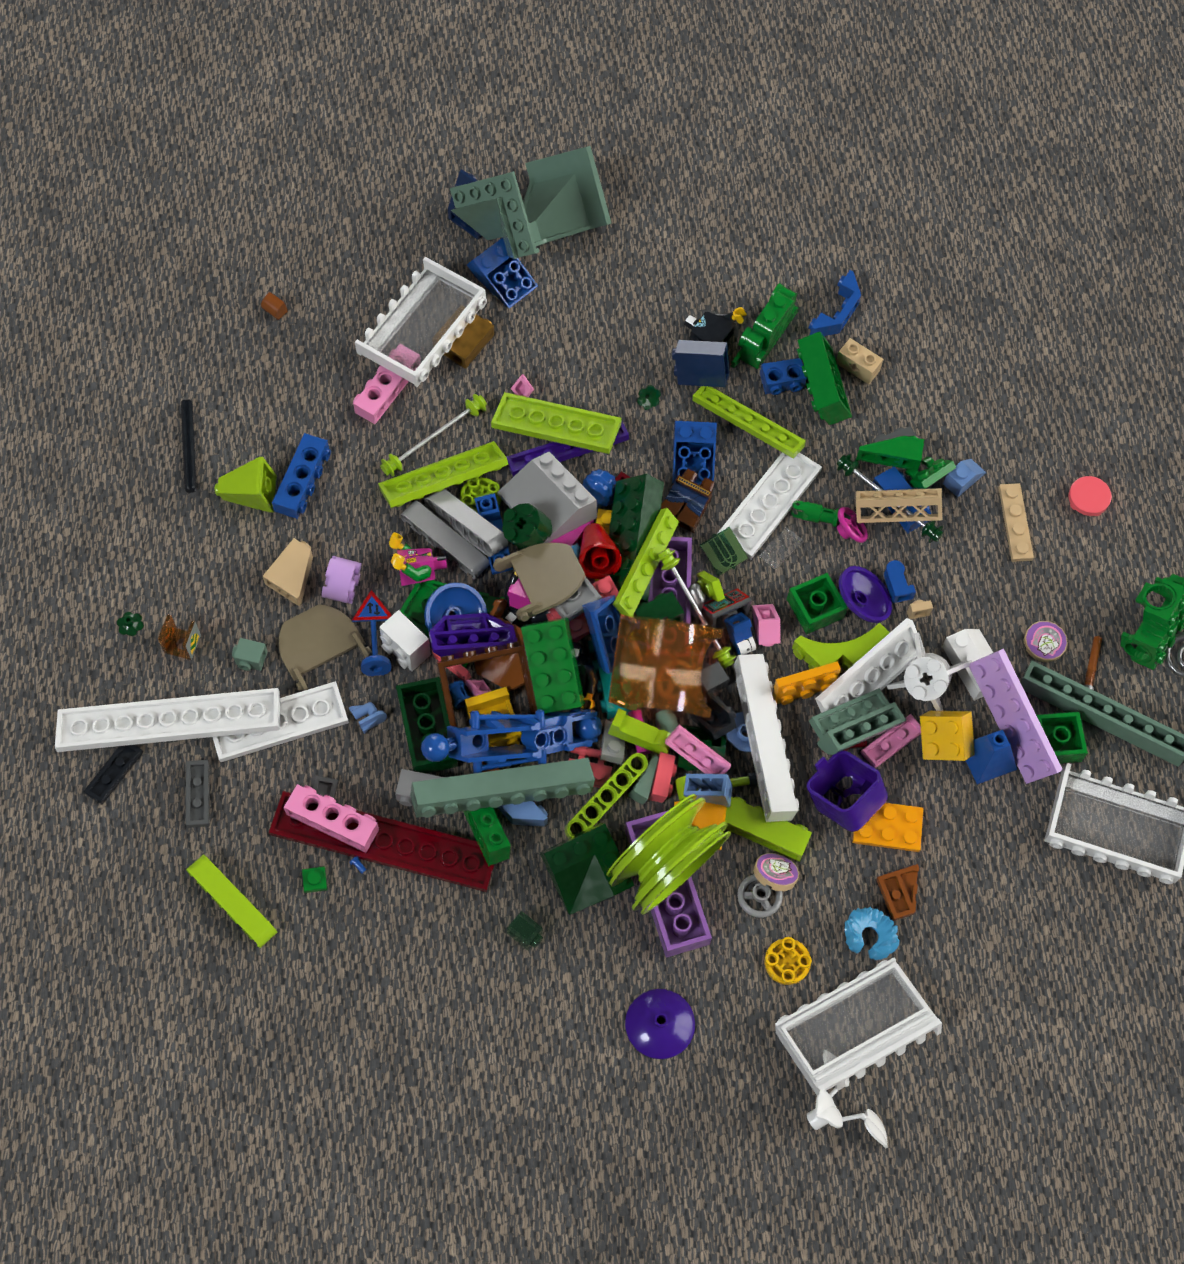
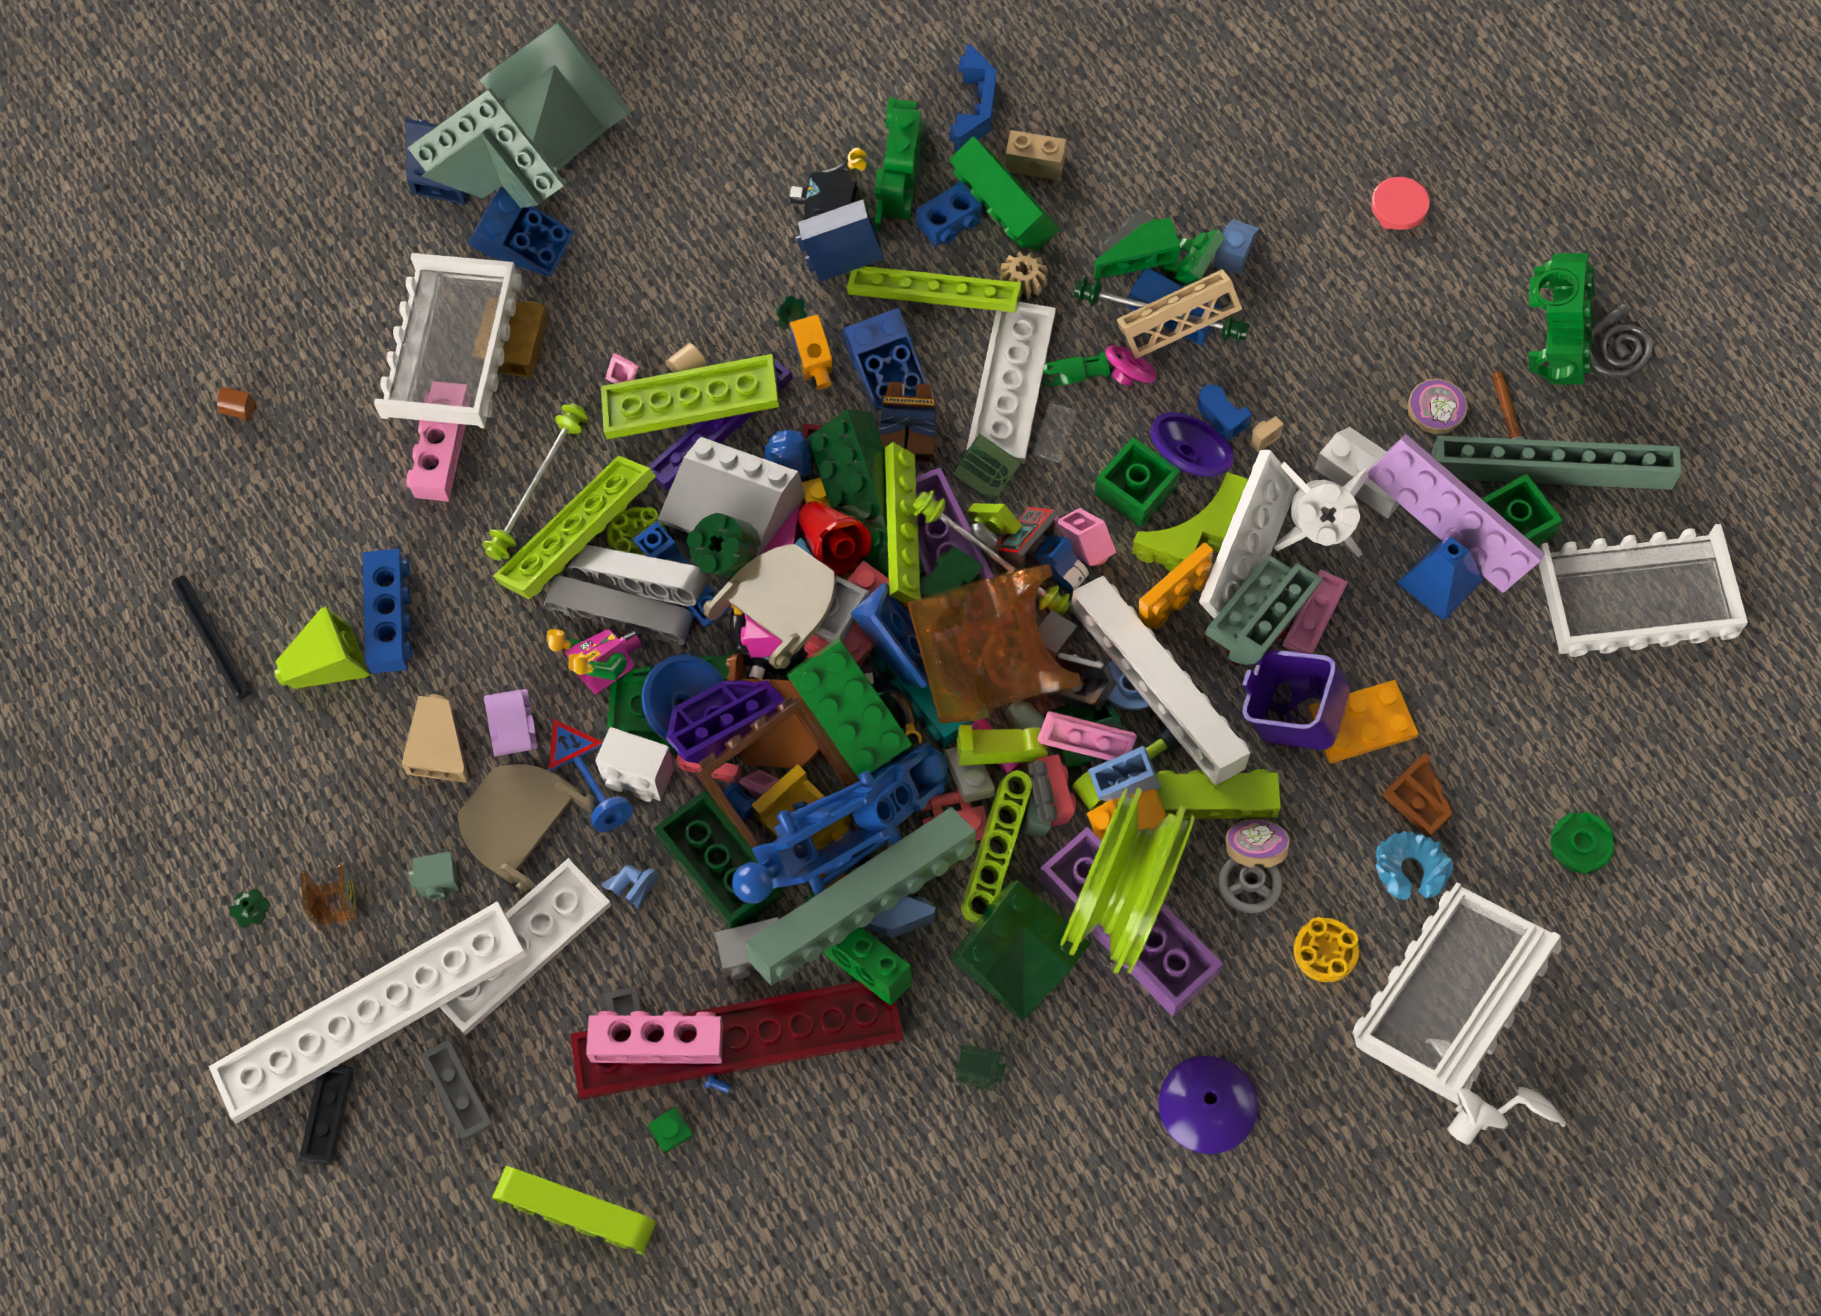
camera: 20 degrees left, 0 degrees up
yellow brick [920,711,975,761] -> none
tan plate [998,483,1034,562] -> none
none -> tan brick [666,343,707,373]
none -> light orange torso [790,314,832,390]
none -> tan gear [1000,251,1048,301]
none -> dark grey axle [1028,760,1058,822]
none -> green tile [1550,812,1615,874]

